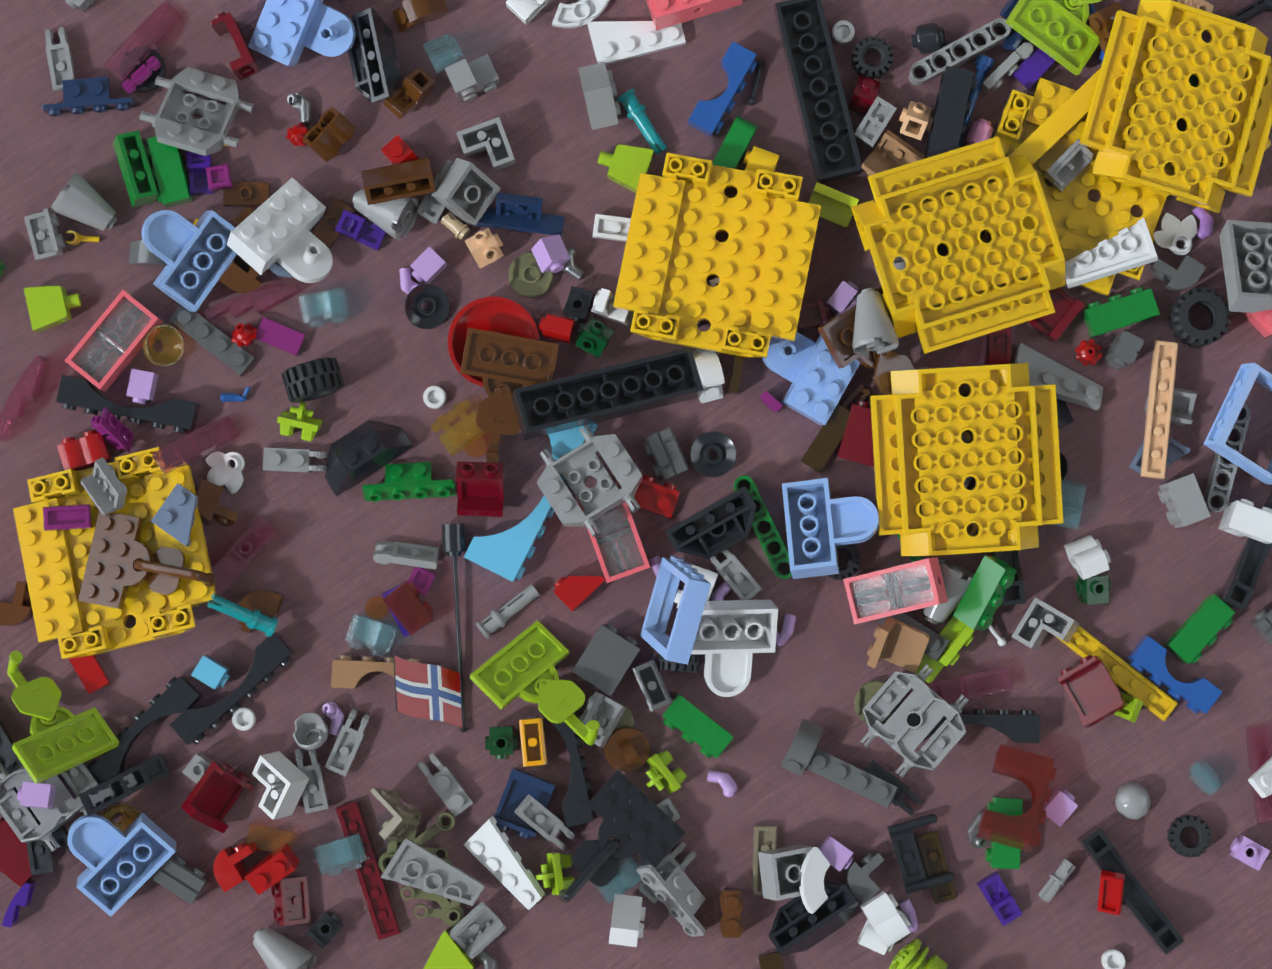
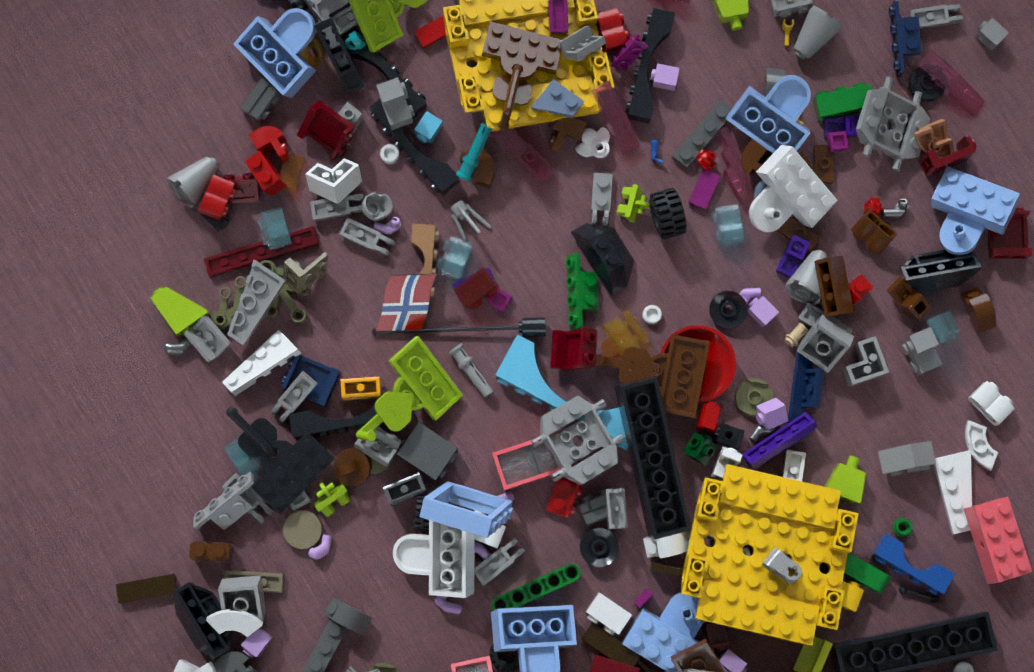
camera: 85 degrees right, 5 degrees down
clear brick [64,290,163,392] -> none
green brick [113,130,158,207] -> none
magenta axle [122,56,161,94] -> none
clear yellow piece [143,325,184,366] -> none
clear orange tile [365,597,389,620] -> none
light grey hinge [373,541,440,569] -> none
light grey hinge [418,753,474,817] -> none
light nougat brick [465,228,504,269] -> none
dark green brick [485,726,518,759] -> none
lime hips [536,852,574,896] -> none
red slope [553,576,605,612] -> none
white brick [609,894,646,947] -> none
teal pin [617,88,668,156] -> none
green brick [662,694,733,759] -> none
black wedge [665,486,756,559] -> none
none -> red brick [198,175,236,221]
none -> dark tan tile [283,510,322,549]
none -> teal tile [345,31,366,50]
none -> light grey brick [376,77,415,130]
none -> light grey plant [450,200,492,241]
none -> white brick [586,592,632,635]
none -> light grey hinge [605,488,628,530]
none -> dark purple fence [742,412,818,471]
none -> light grey piece [762,548,802,583]
none -> green plate [893,518,913,537]
none -> nougat brick [914,119,954,159]

